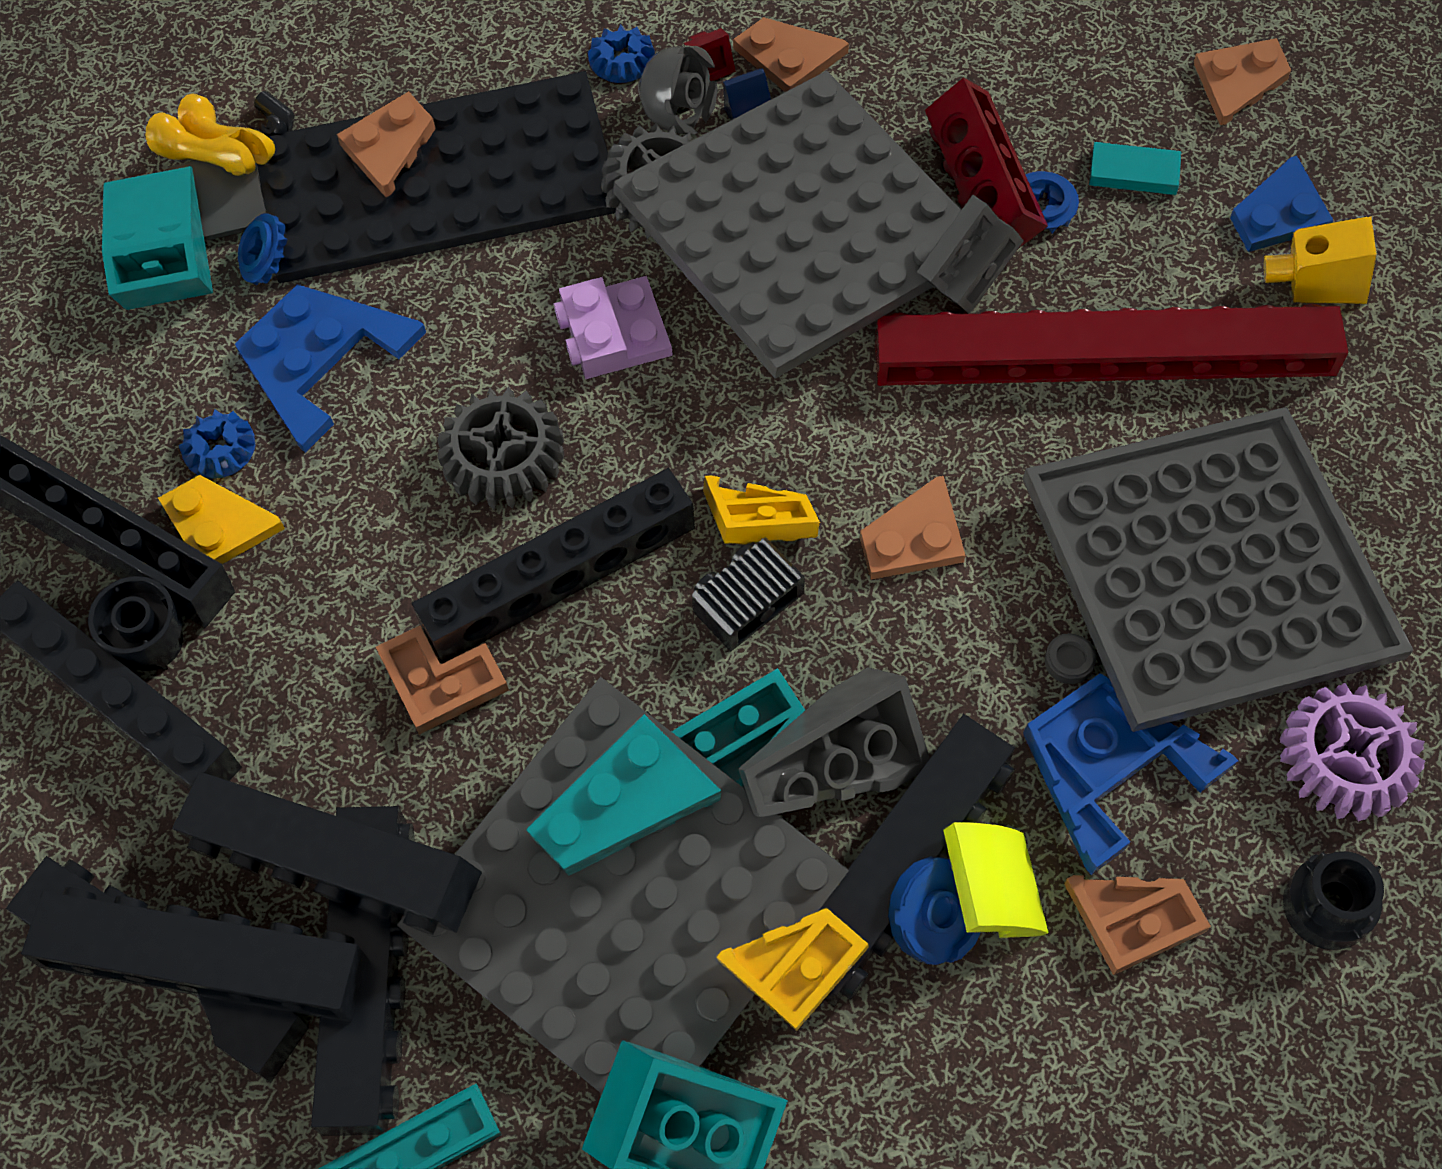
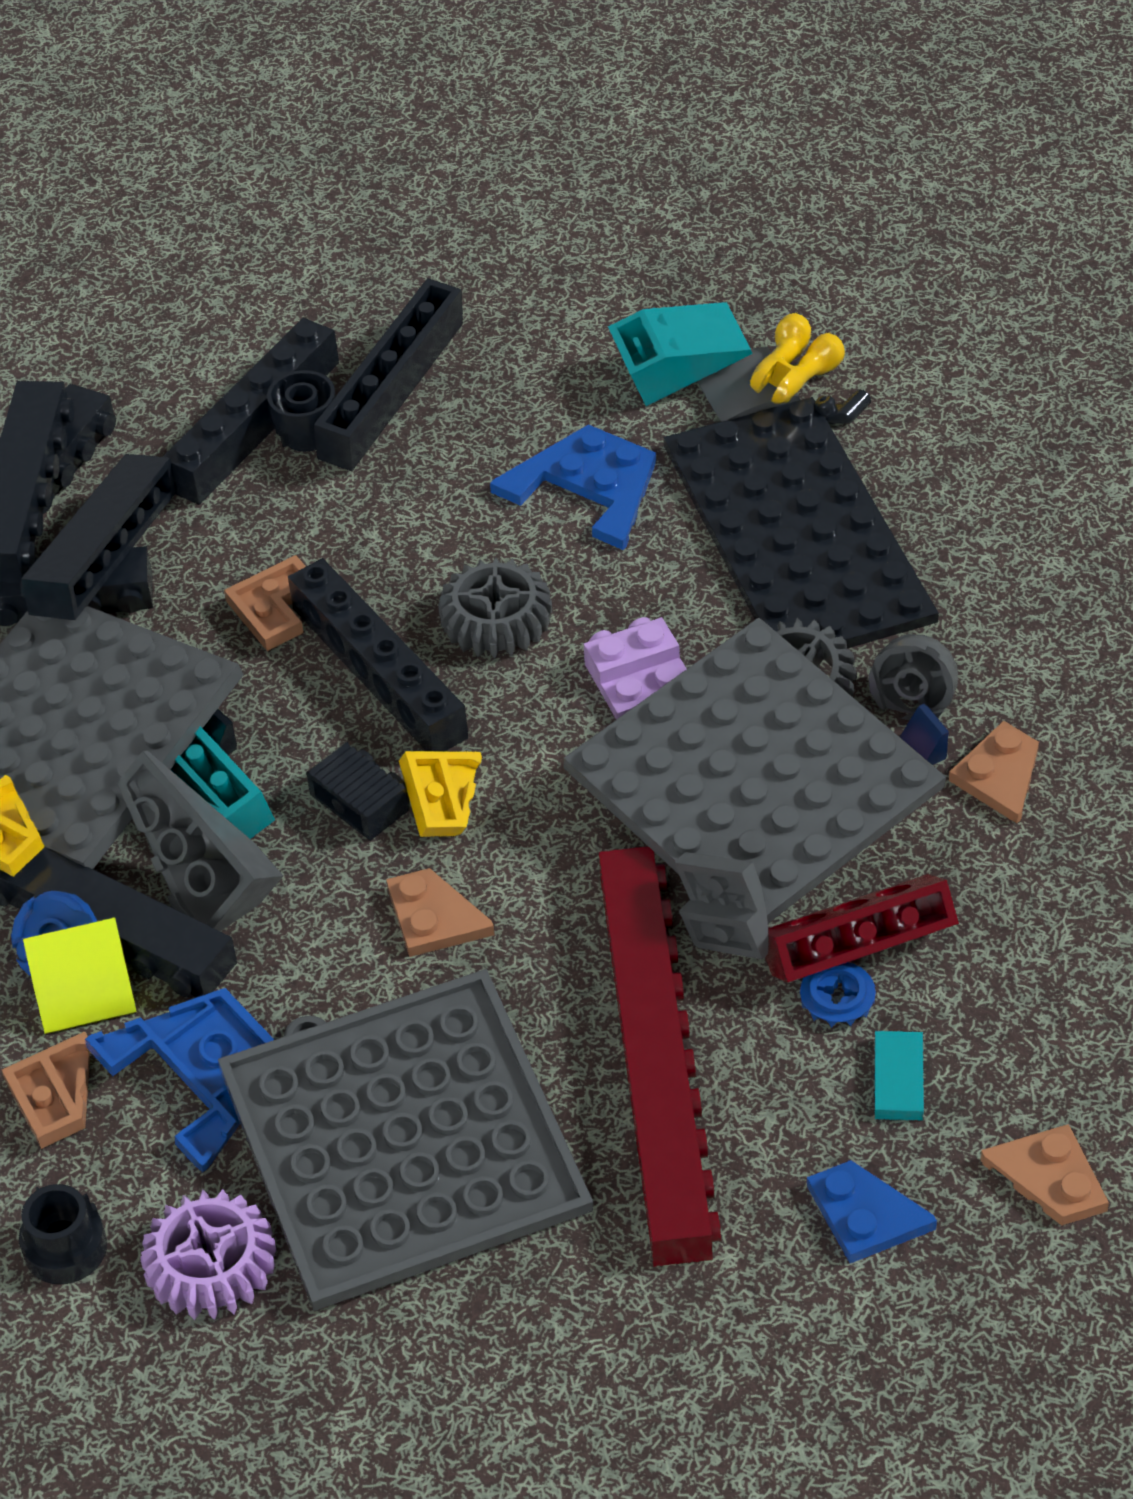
camera: 85 degrees right, 15 degrees down
yellow wing [158,475,285,564] -> none
blue gear [178,410,255,479] -> none
blue gear [238,213,287,285] -> none
nougat wing [337,91,435,197] -> none
teal wedge [526,714,721,876] -> none
blue gear [588,24,655,83] -> none
dark red tile [684,28,736,81] -> none
yellow torso [1264,217,1377,304] -> none

